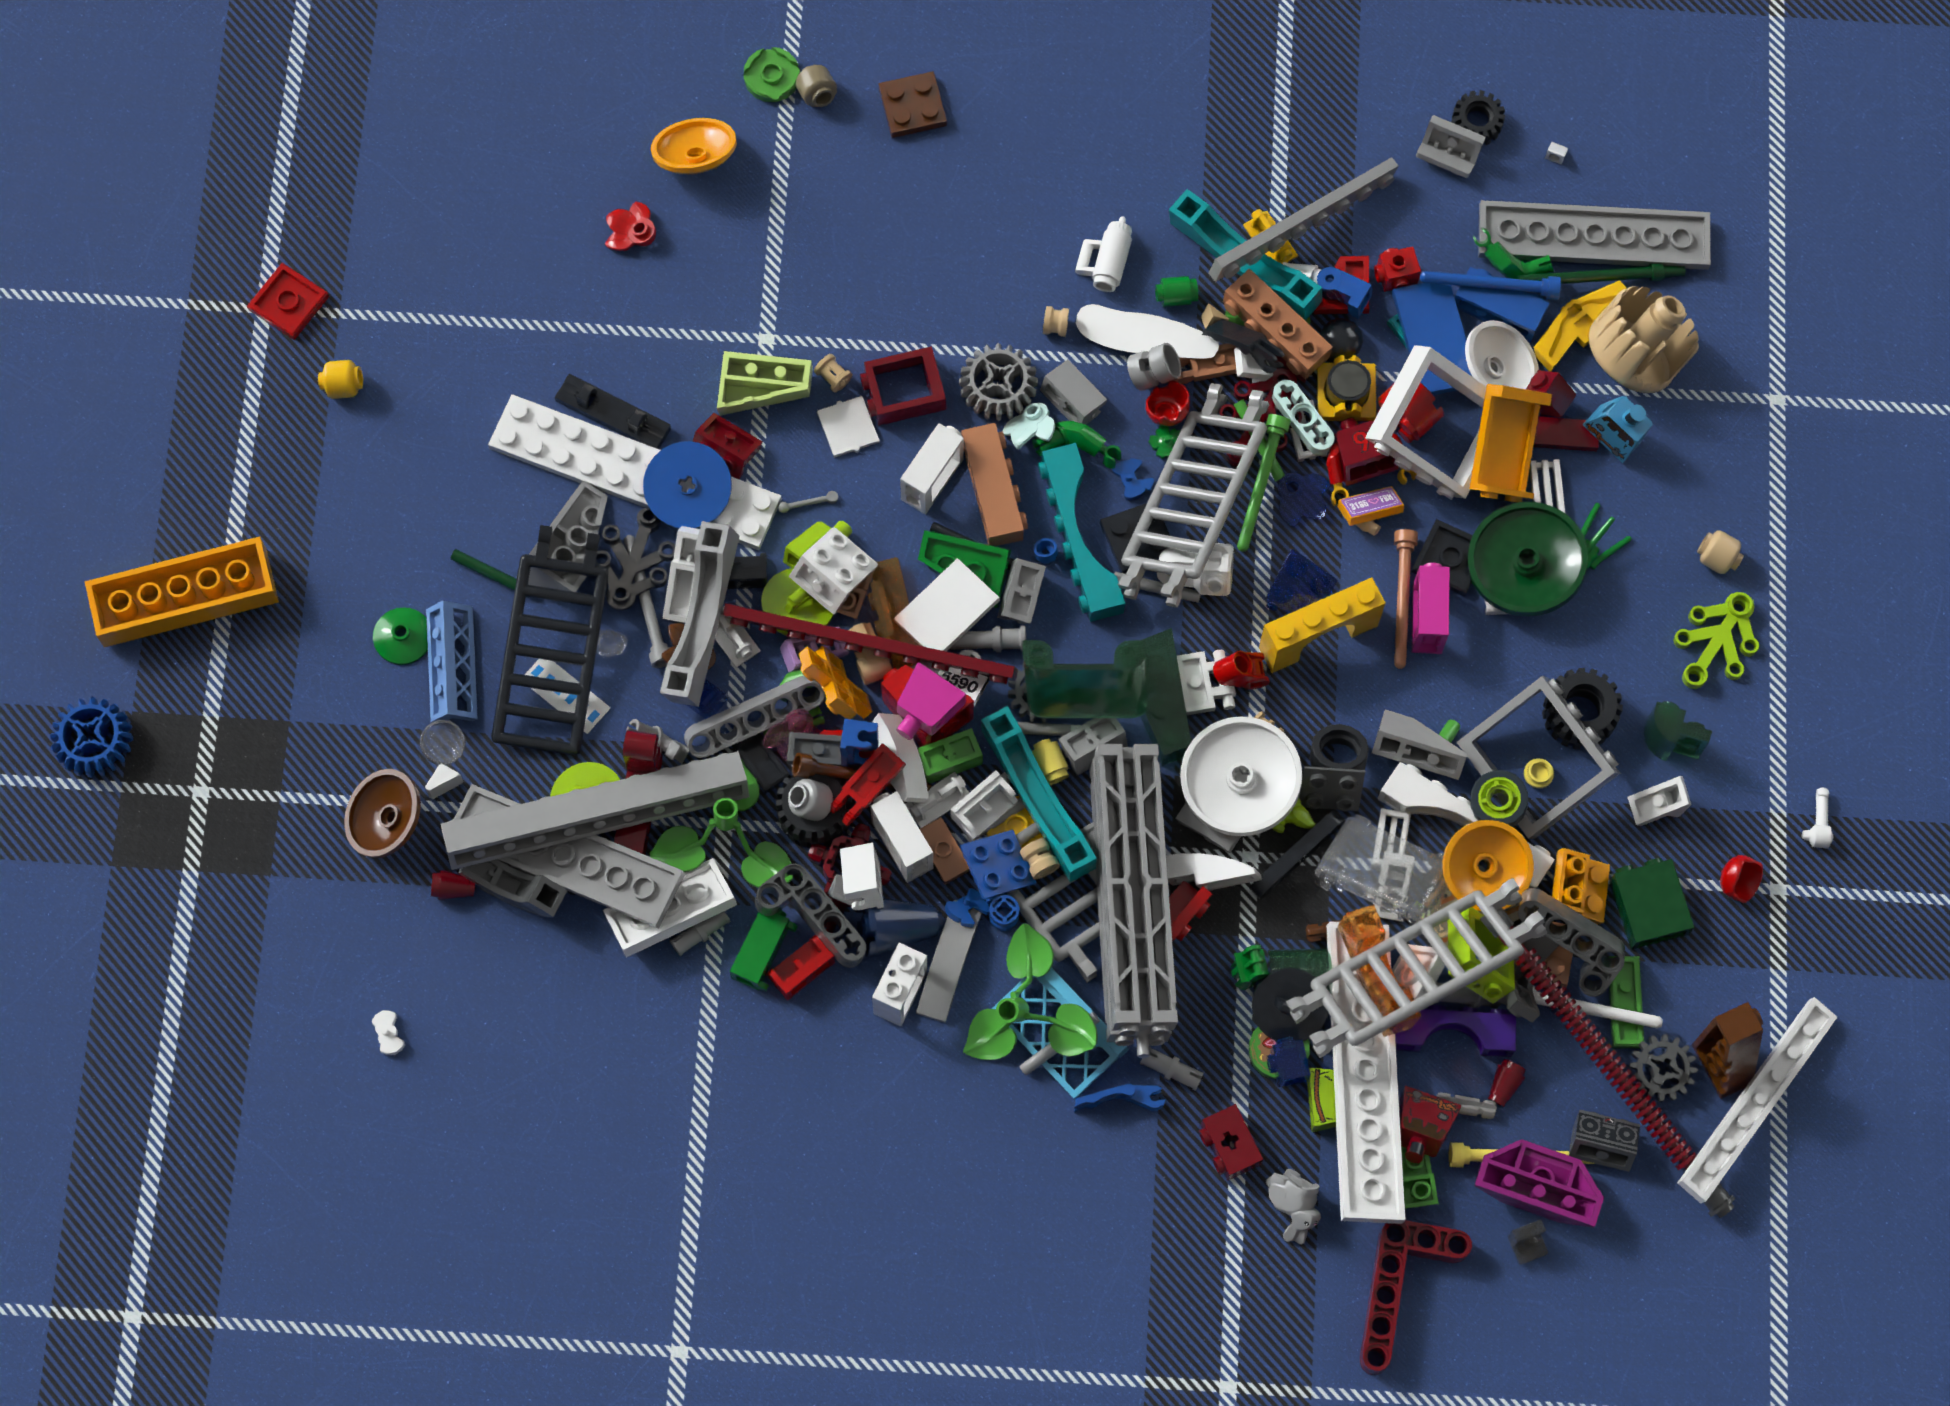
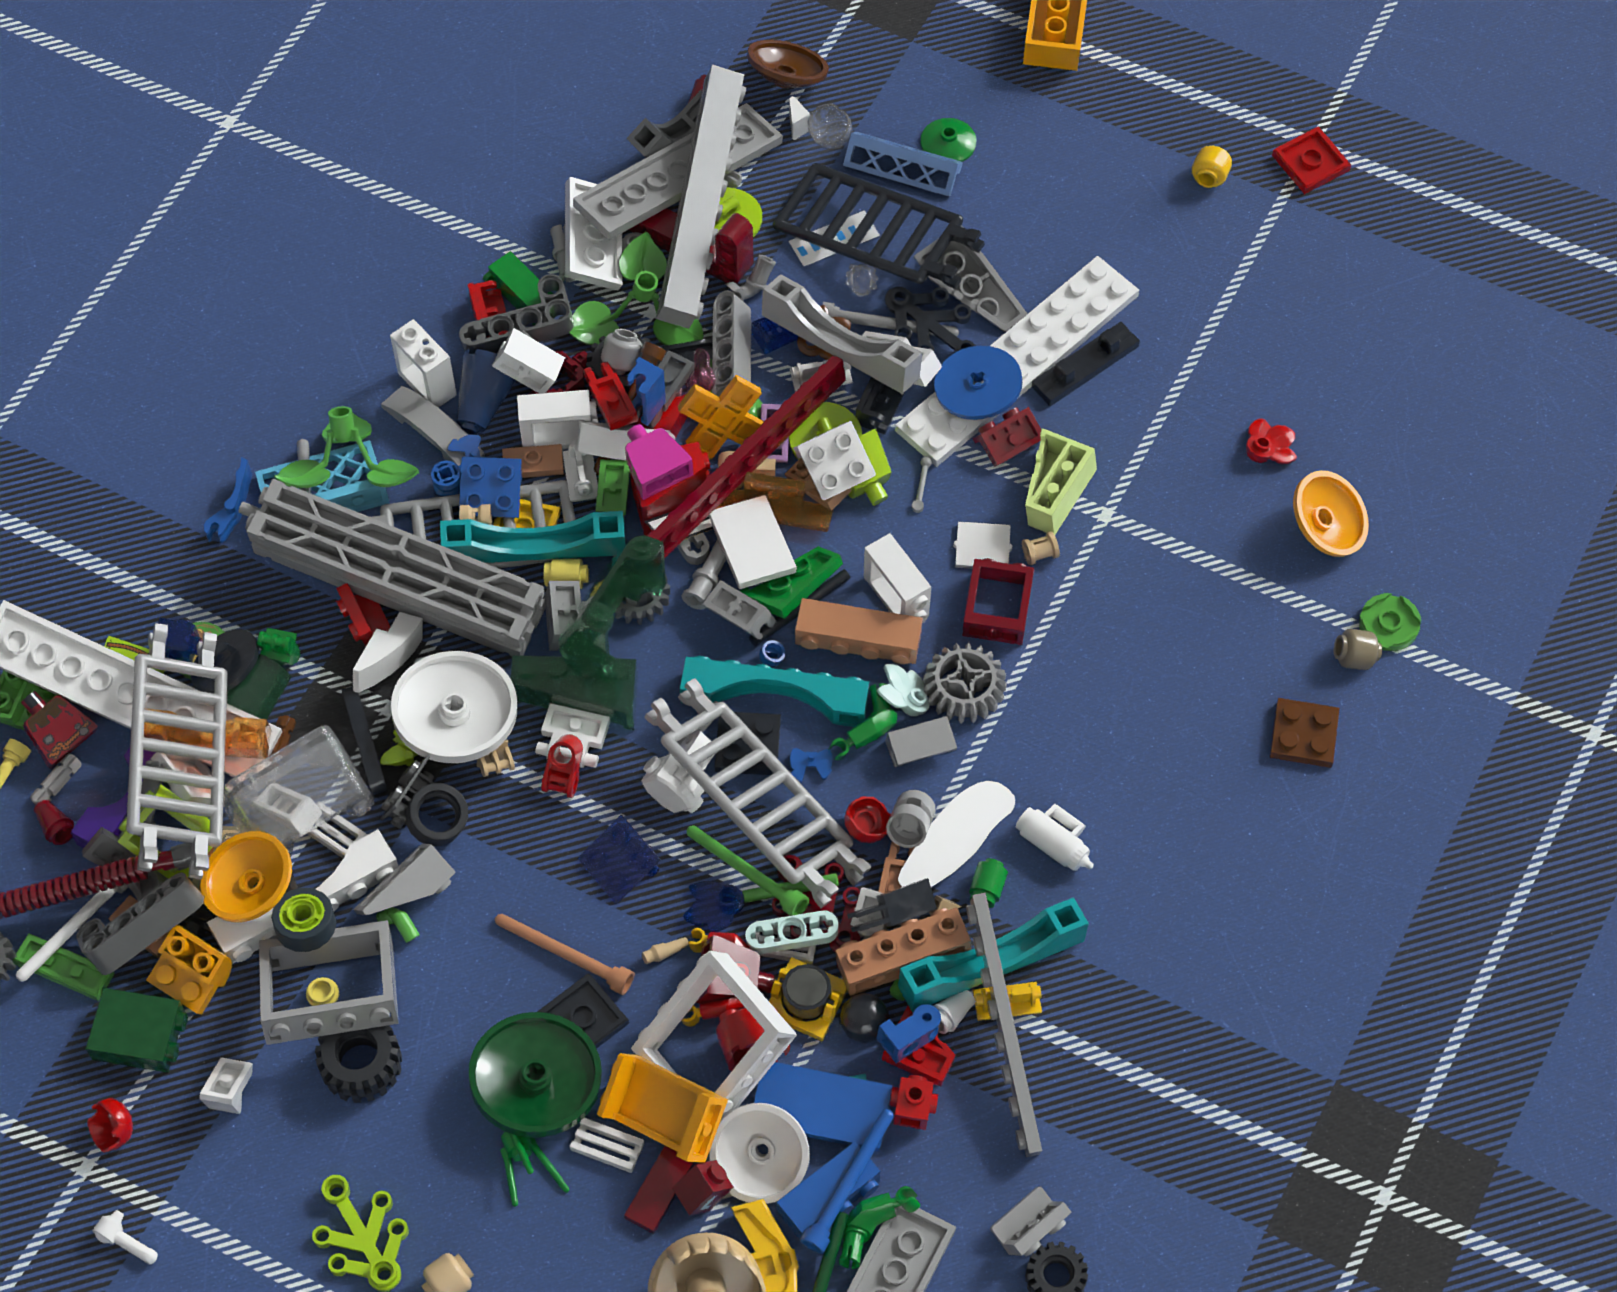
camera: 115 degrees right, 10 degrees down
white piece [372,1010,405,1055] -> none
dark green bar [450,549,529,598] -> none
white hinge [951,771,1018,841] -> none
tan wheel [1043,306,1069,337] -> none
light grey pin [1140,1046,1204,1091] -> none
green plant [1148,425,1181,459] -> none
dark red brick [1199,1104,1263,1181] -> none
yellow arch [1259,577,1386,673] -> none
light grey animal [1266,1169,1321,1244] -> none
tile [1338,486,1404,526] -> none
dark pink window [1412,563,1450,654] -> none
dark azure torso [1583,396,1653,463] -> none
clear green brick [1644,701,1712,761] -> none

